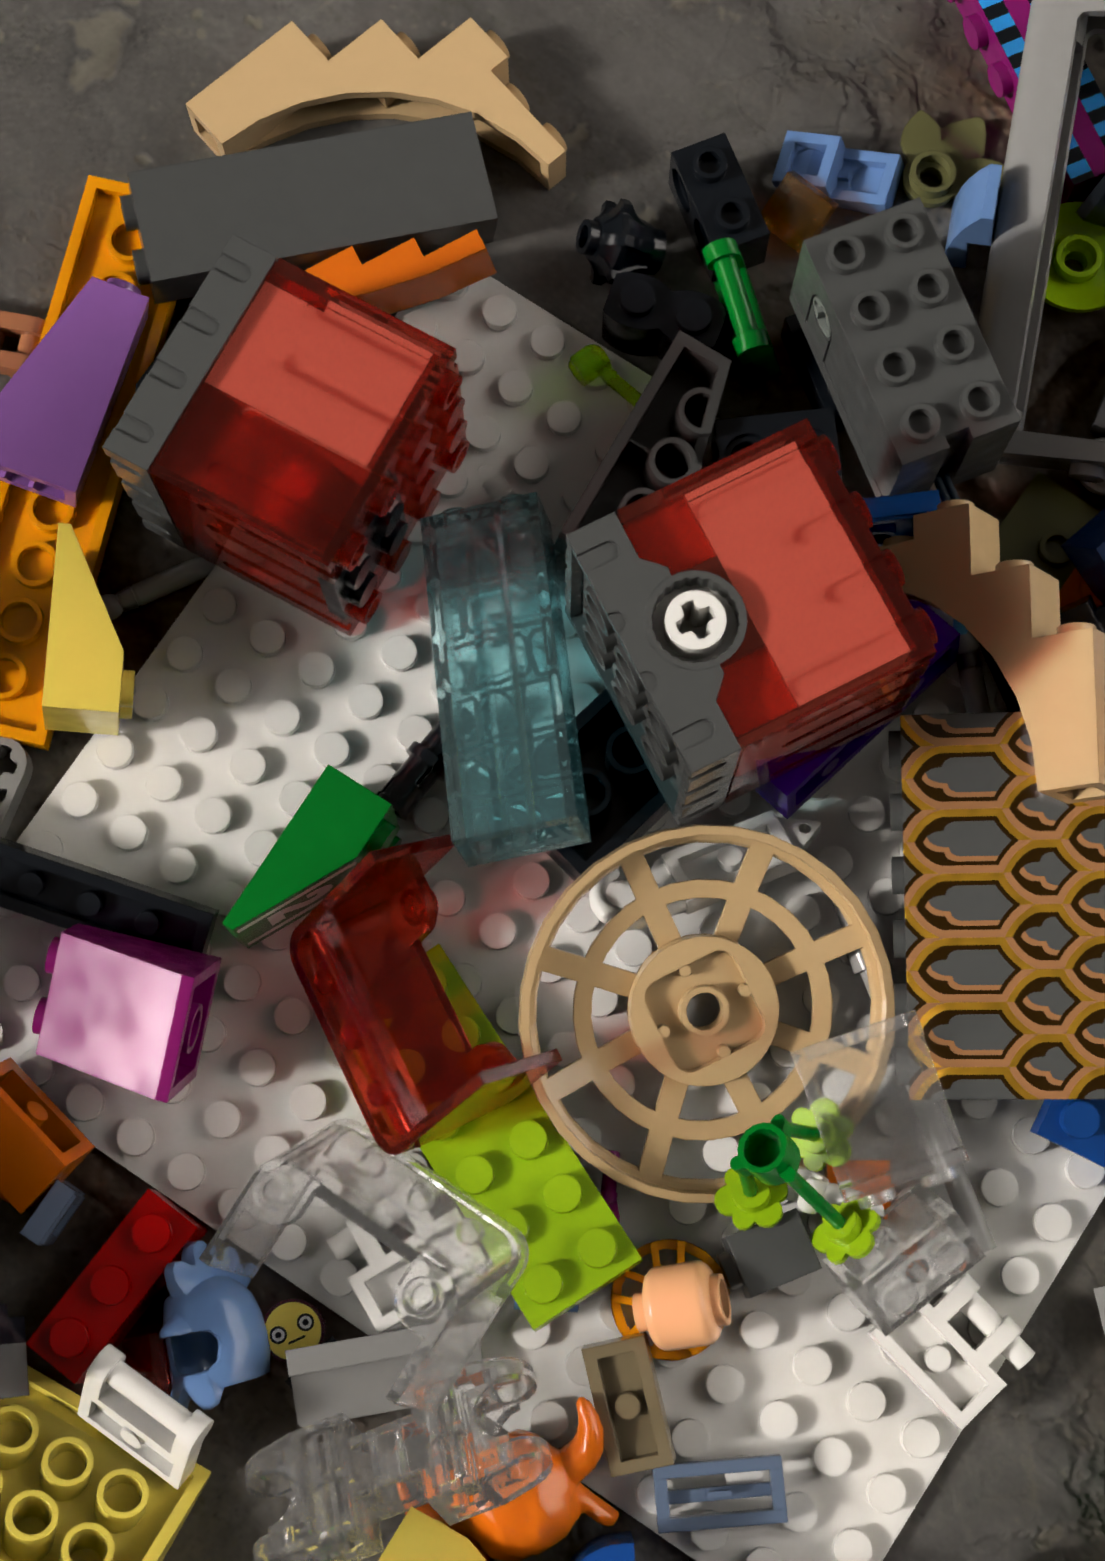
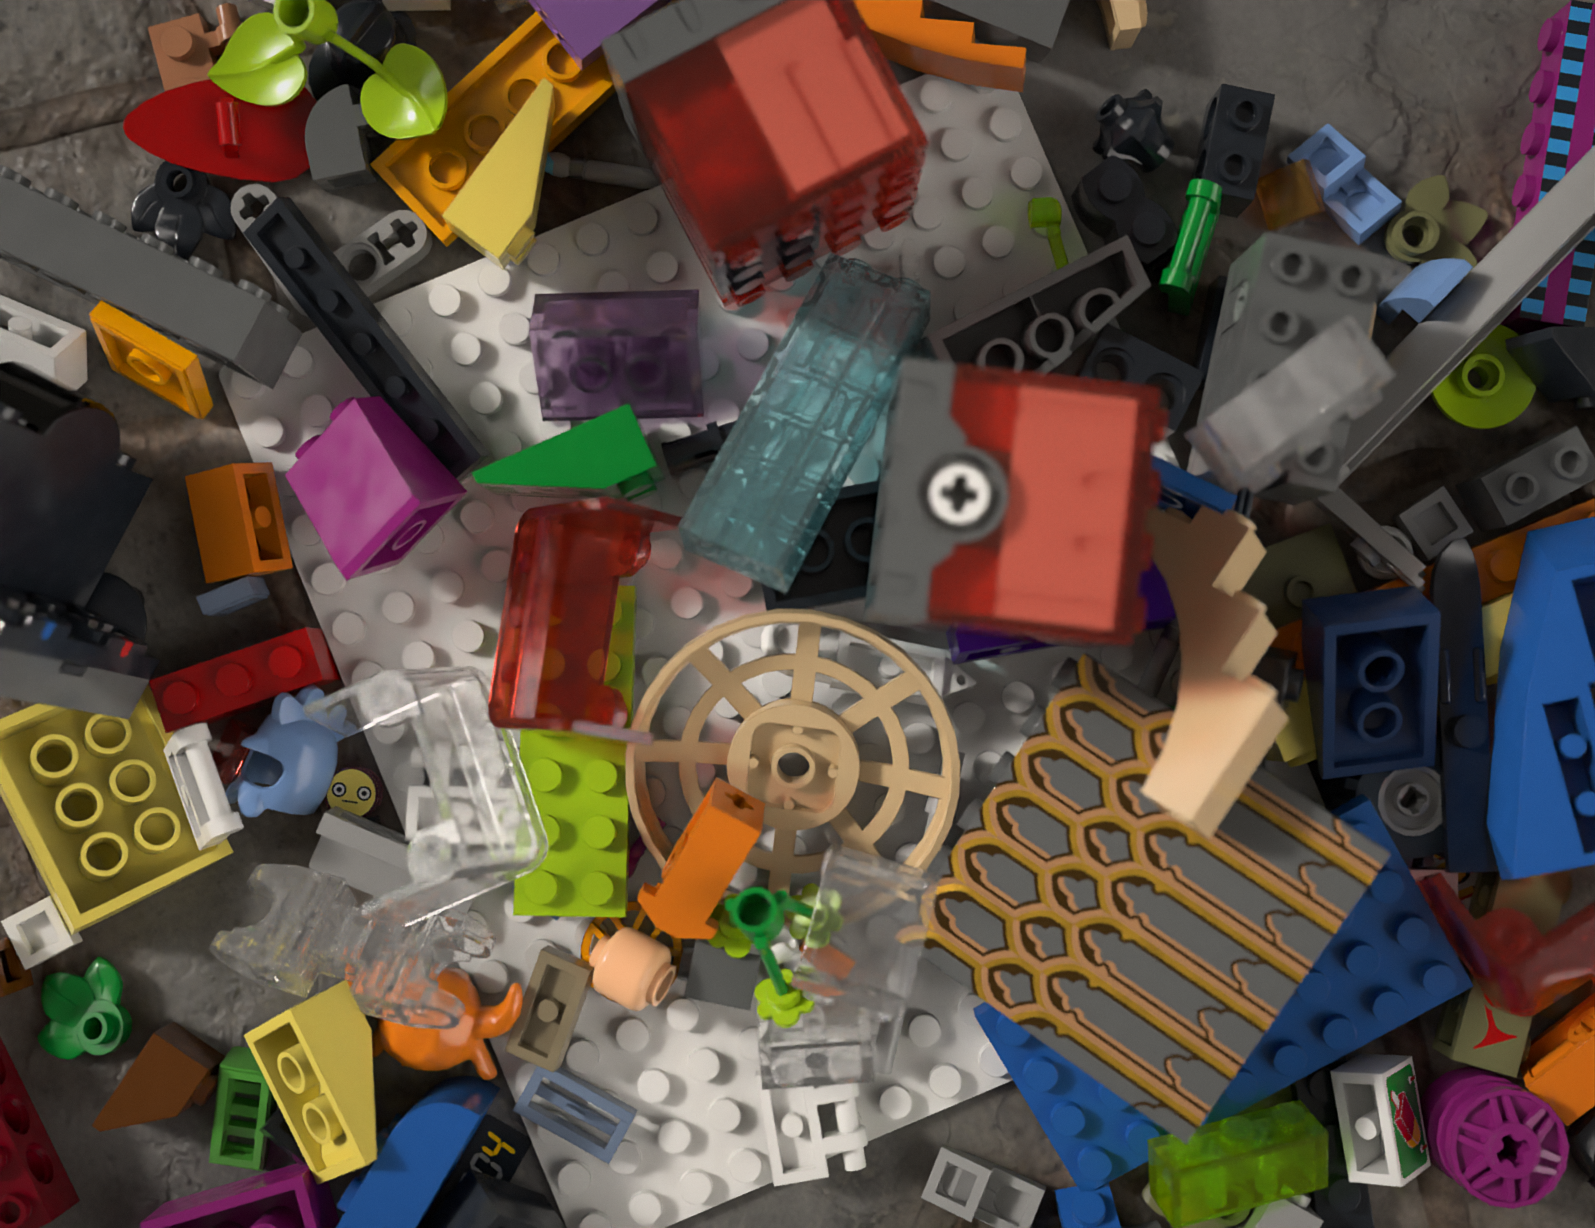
camera: 35 degrees right, 10 degrees up
none -> clear purple slope [529,289,704,421]
none -> orange piece [637,777,765,939]
none -> clear brick [1185,314,1396,493]

